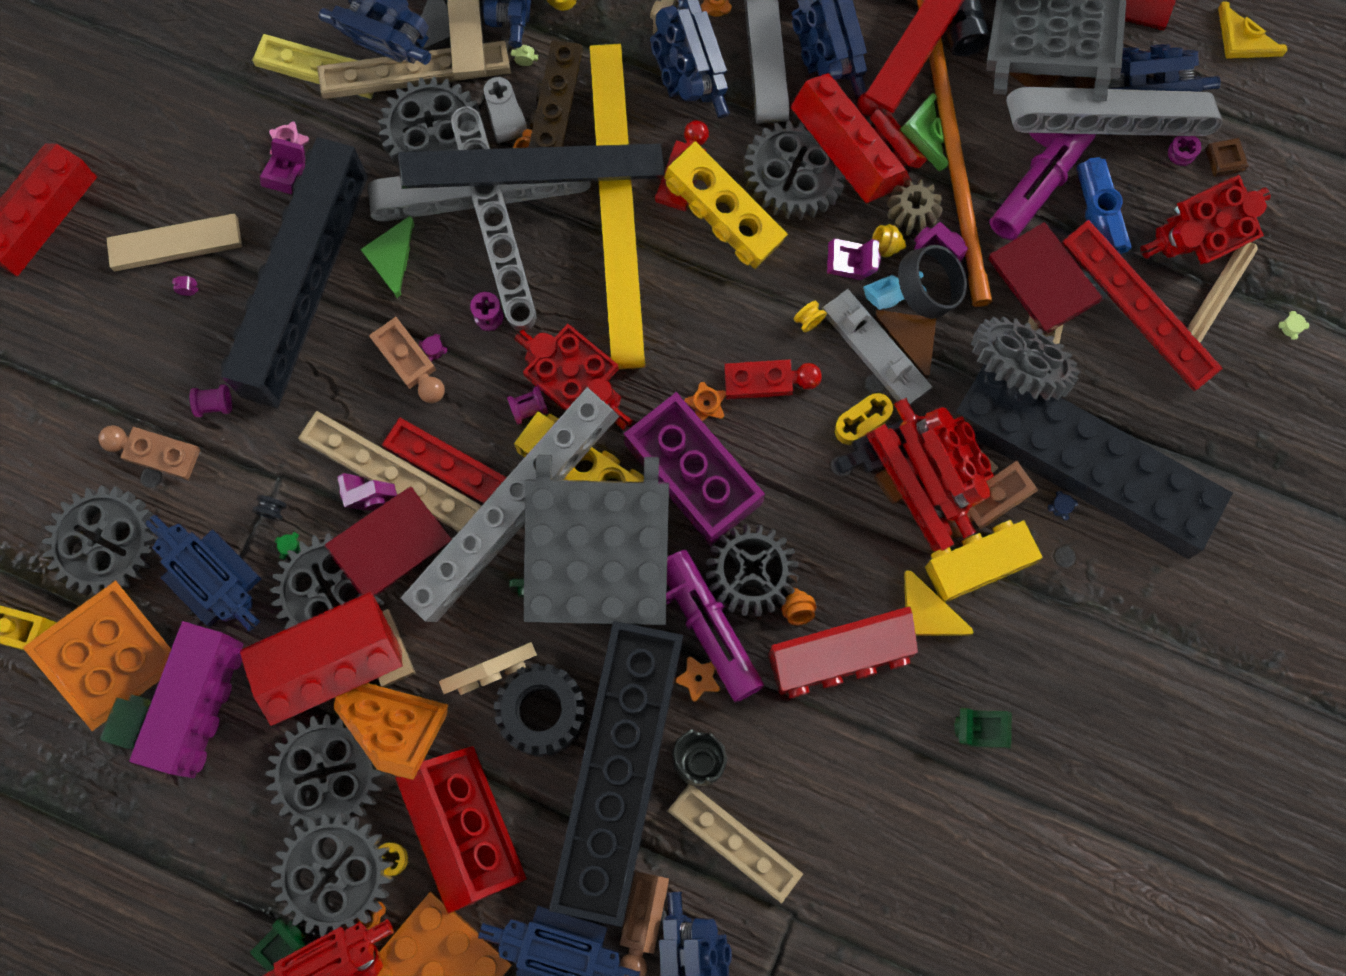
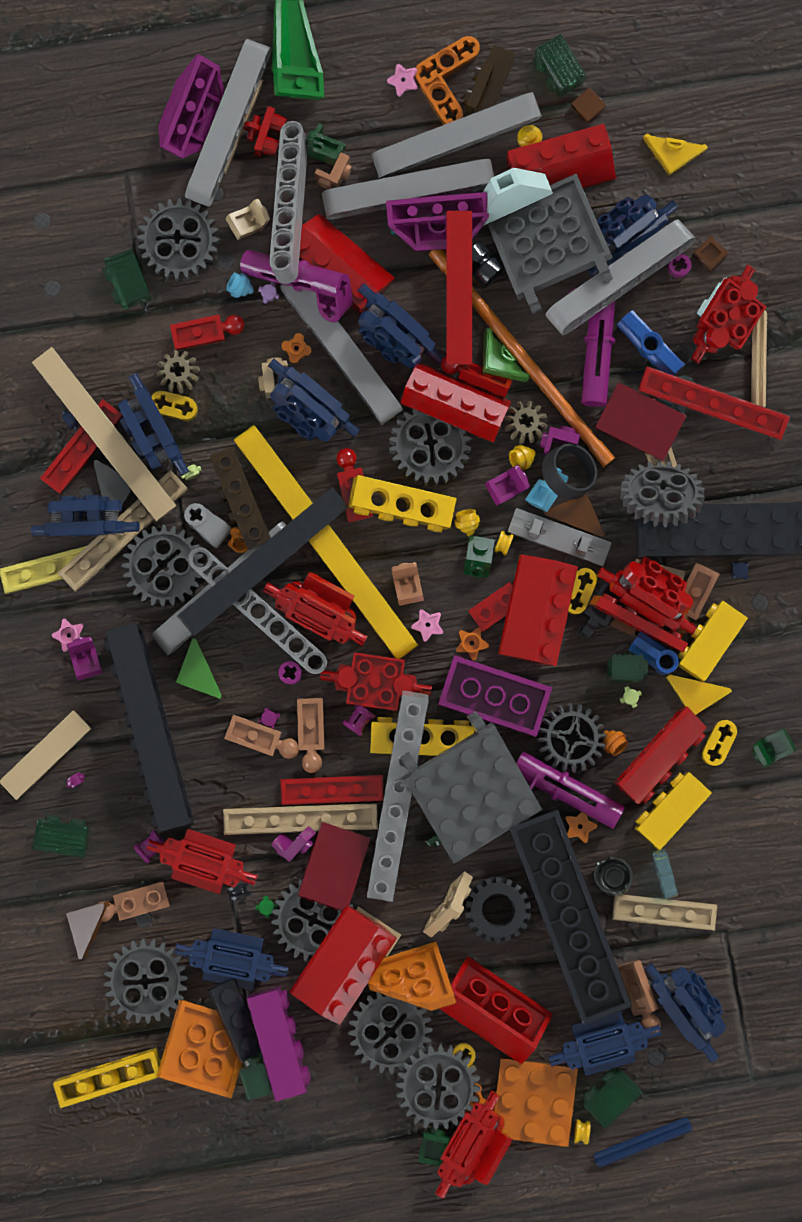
camera: 35 degrees left, 10 degrees up
none -> clear green brick [32,814,91,858]
none -> tile [66,901,110,959]
none -> red piece [146,829,258,894]
none -> black plate [208,979,262,1062]
none -> red piece [263,572,368,646]
none -> nougat plate [297,698,325,773]
none -> nougat bracket [391,562,424,606]
none -> bright pink plate [411,609,443,642]
none -> yellow plate [454,509,480,537]
none -> dark green bracket [463,535,495,578]
none -> red slope [498,555,578,666]
none -> clear green brick [607,654,648,682]
none -> yellowish green piece [620,686,642,708]
none -> blue piece [628,632,678,675]
none -> yellow brick [634,772,712,850]
none -> clear light blue beam [652,849,678,899]
none -> yellow beam [701,720,737,766]

